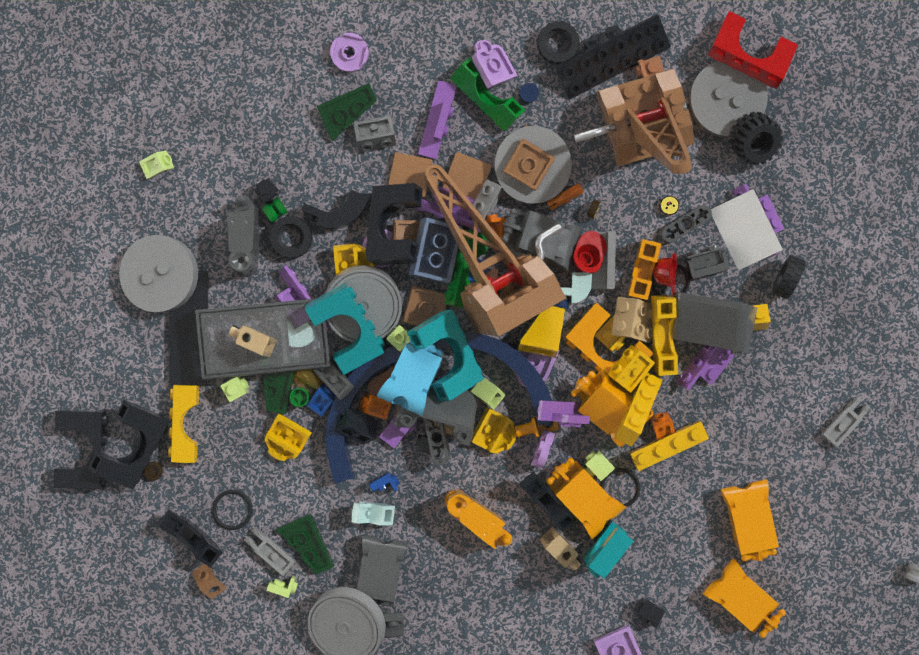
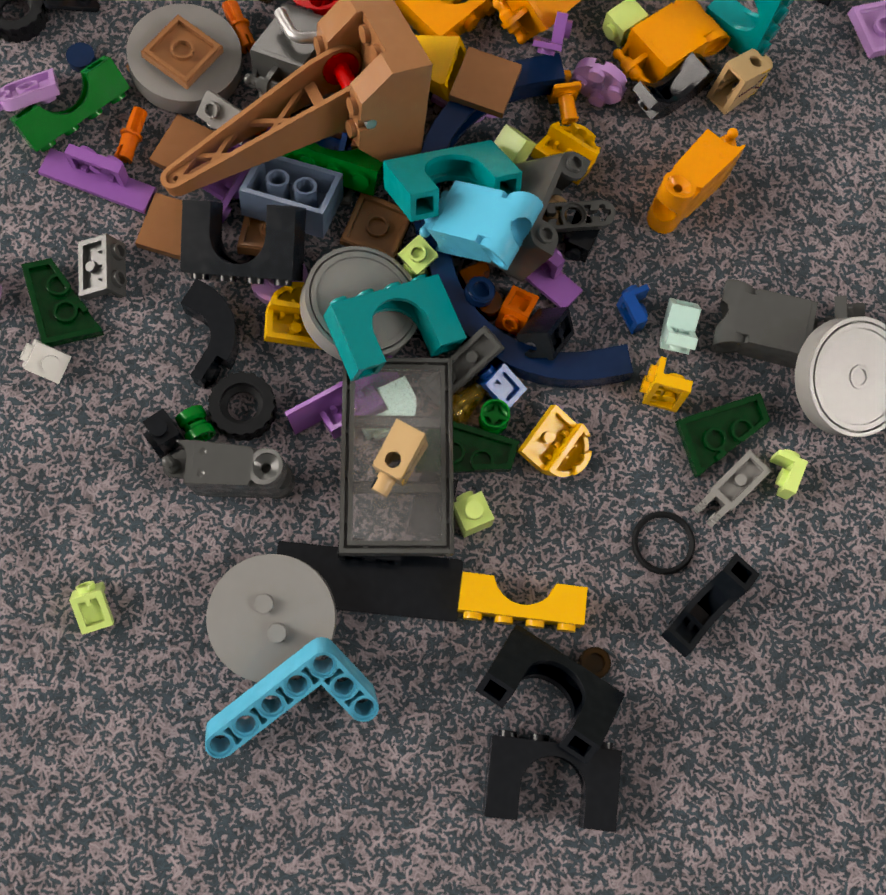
camera: 90 degrees left, 15 degrees down
medium nougat bracket [192,564,226,599] -> none
none -> white bracket [20,339,71,384]
none -> orange axle [114,106,148,164]
none -> medium azure beam [205,637,379,759]
none -> medium nougat tile [449,47,522,118]
none -> dark blue tile [464,276,496,308]
none -> yellow bracket [640,356,693,413]

